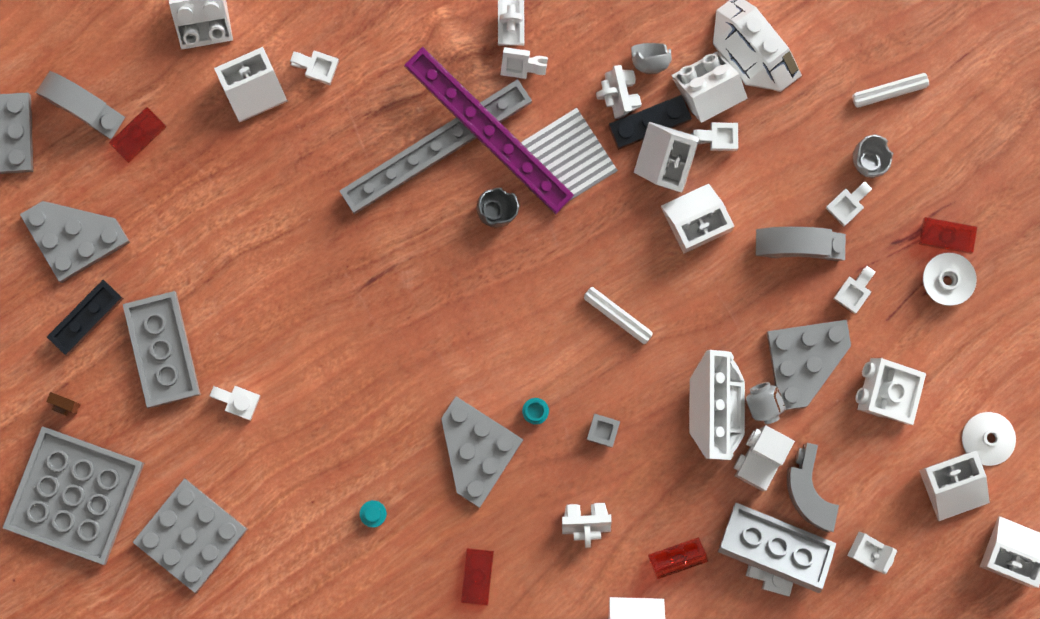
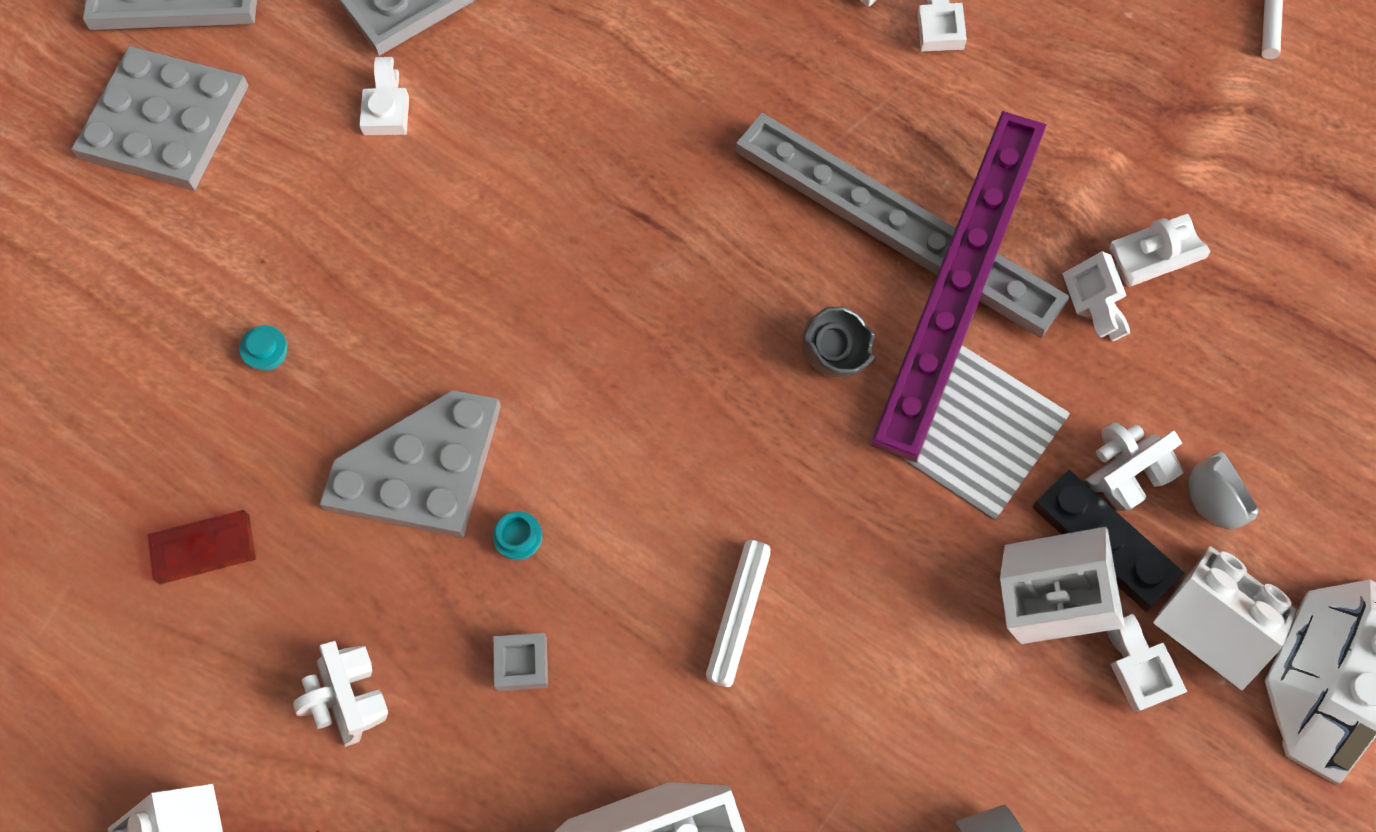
camera: 75 degrees right, 15 degrees down
white slope [661,184,734,254] -> none

